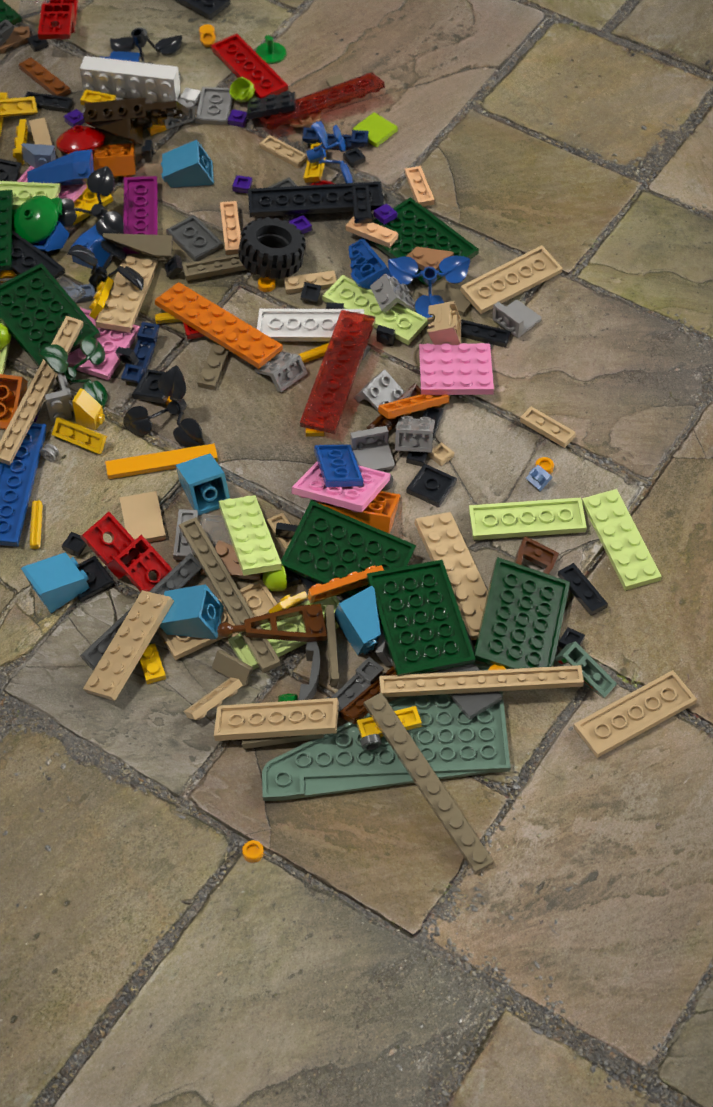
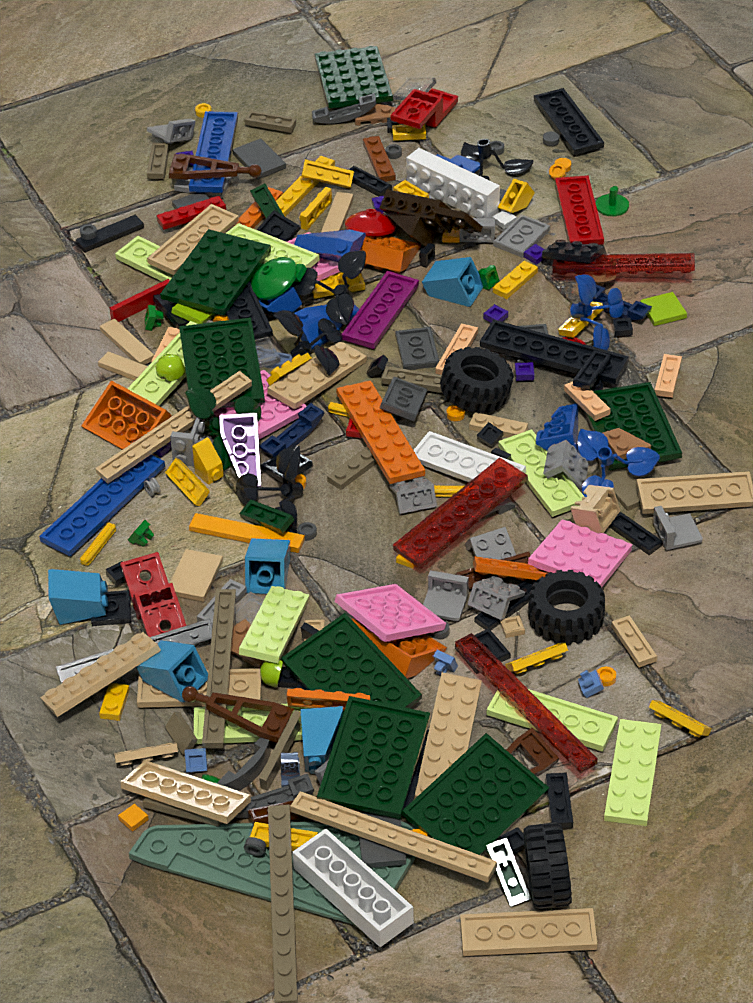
camera: 30 degrees right, 10 degrees down
sand blue slope [22,143,56,168] -> none
dark tan slope [103,233,173,262] -> none
black plate [115,347,139,366] -> none
lime hair [229,77,255,103] -> none
light orange tile [242,840,264,863] -> none
tan tile [259,135,308,168] -> none
yellow plate [268,591,308,613] -> none
blue tile [314,444,363,487] -> none
dark purple plate [373,203,397,225] -> none
black plate [376,325,395,347] -> none
none -> light orange tile [118,803,149,832]
none -> green tile [128,520,154,547]
none -> medium blue tile [185,748,207,772]
none -> lavender wedge [219,413,261,487]
none -> dark green plate [239,500,294,534]
none -> sand blue leg [281,752,300,787]
none -> white brick [292,829,414,947]
none -> dark grey tile [297,522,317,541]
none -> dark grey tile [380,377,427,421]
none -> dark grey tile [385,144,402,159]
none -> yellow plate [392,124,426,141]
none -> medium blue tile [433,650,458,676]
none -> clear red plate [455,633,598,774]
none -> green tile [478,265,500,290]
none -> yellow plate [493,260,538,299]
none -> yellow slope [498,179,535,213]
none -> yellow plate [505,643,568,674]
none -> black tyre [523,822,572,910]
none -> black tyre [528,570,605,645]
none -> dark grey tile [543,131,559,146]
none -> yellow plate [649,700,712,737]

